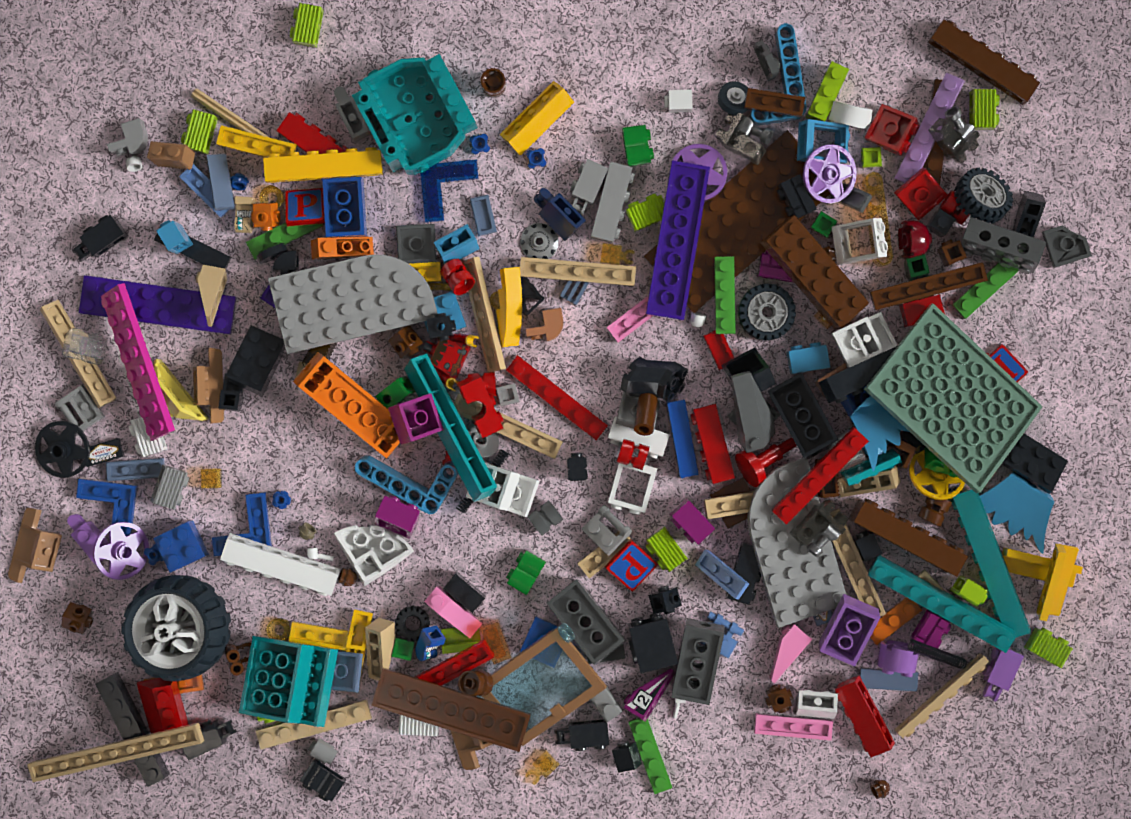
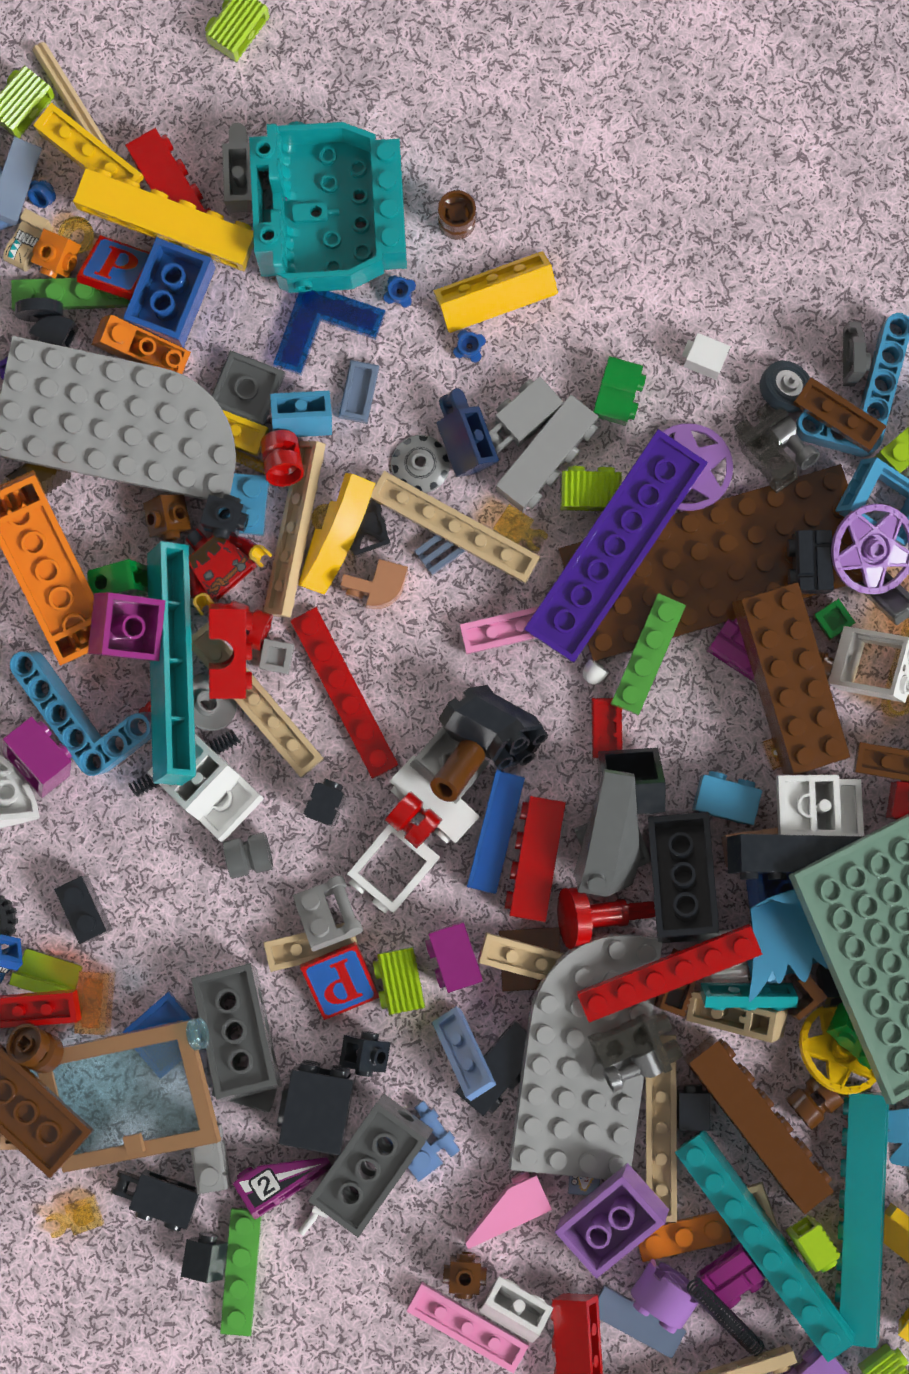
camera: 25 degrees right, 5 degrees down
bright pink slope [424,586,483,638] -> none
green brick [506,550,546,595] -> none
wheel [738,284,796,341] -> none

